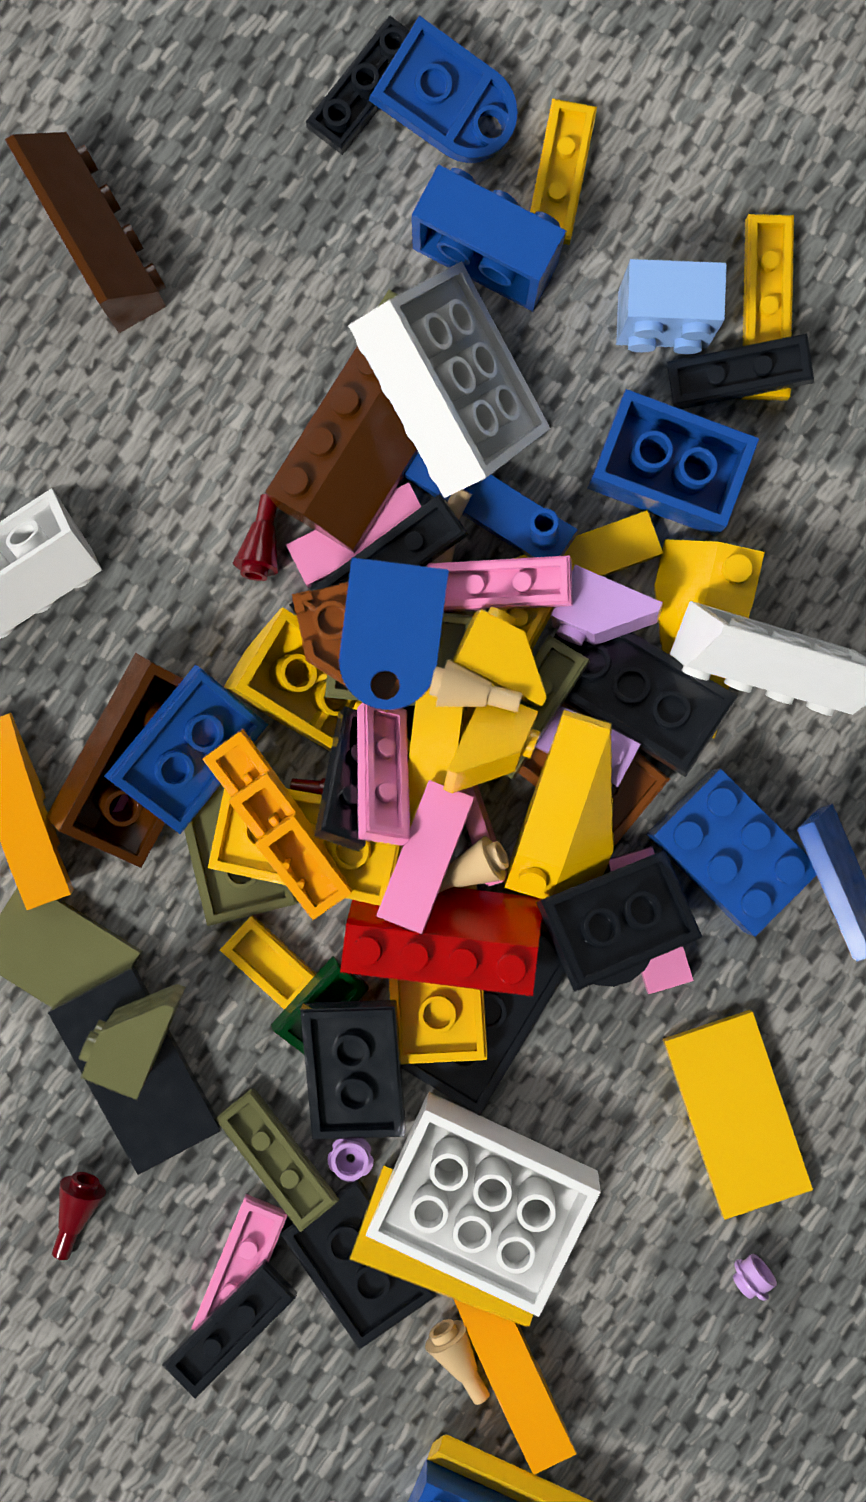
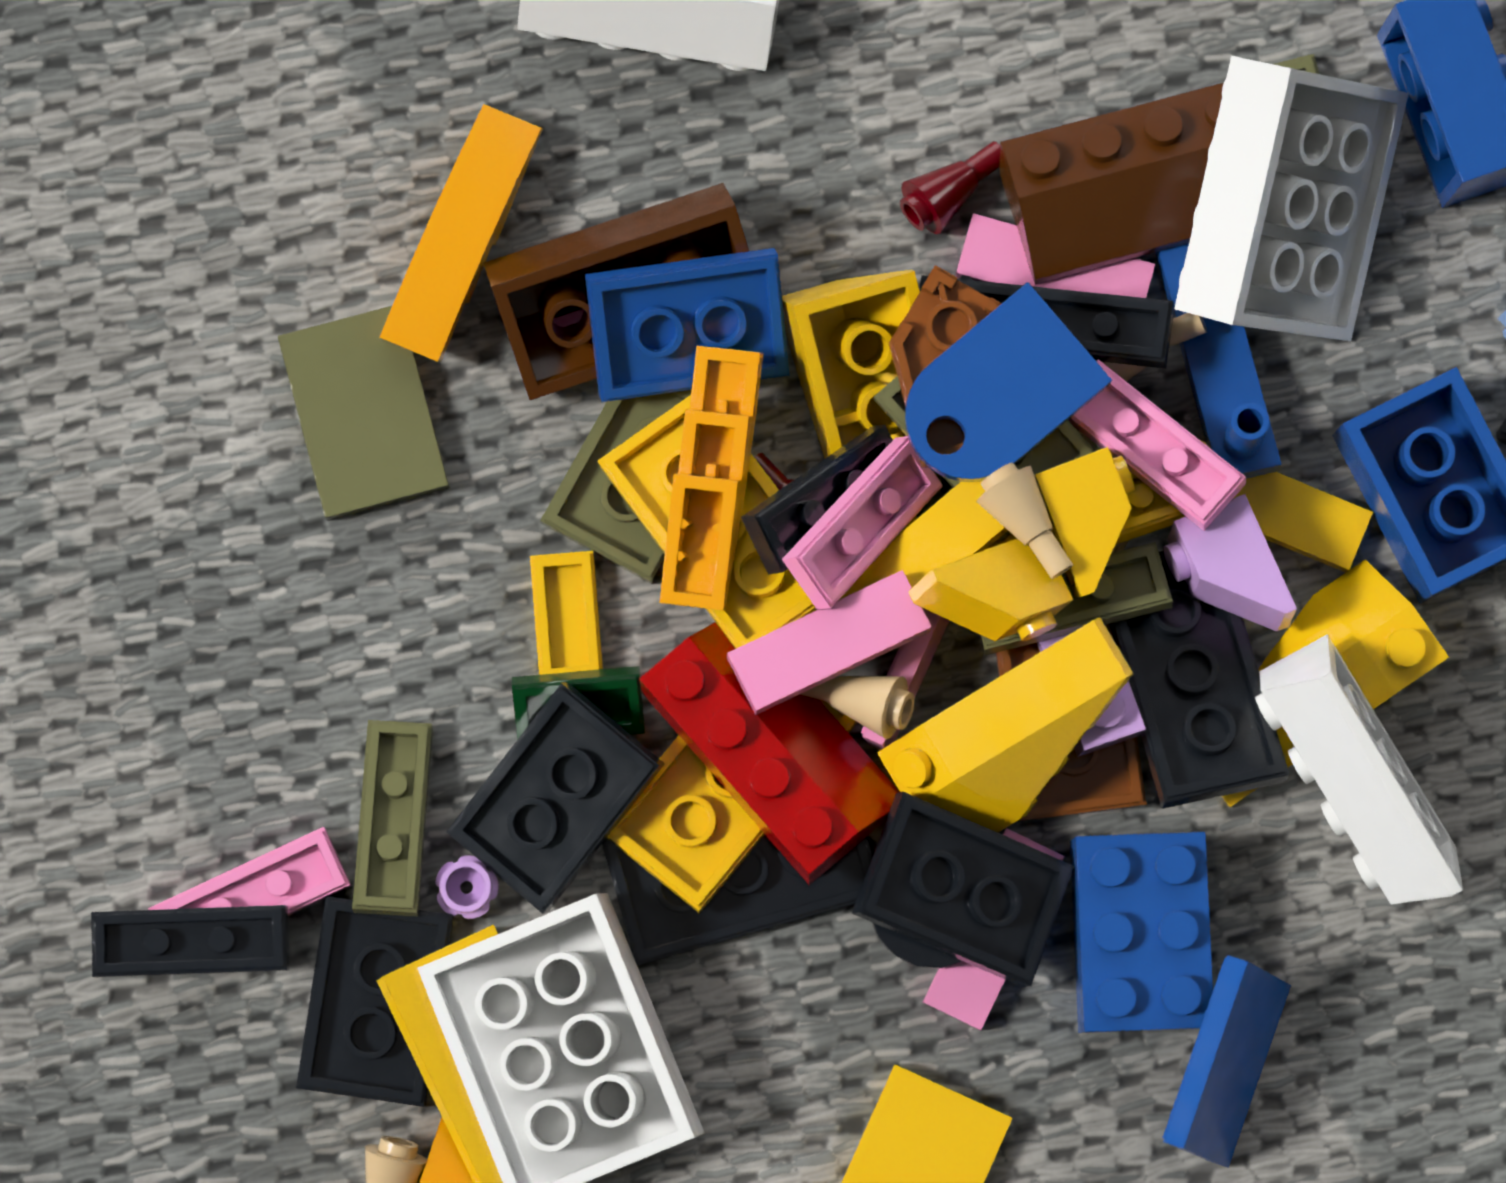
camera: 40 degrees right, 5 degrees down
black tile [48,965,222,1175] -> none
dark red cone [52,1172,106,1260] -> none
olive slope [79,984,186,1100] -> none

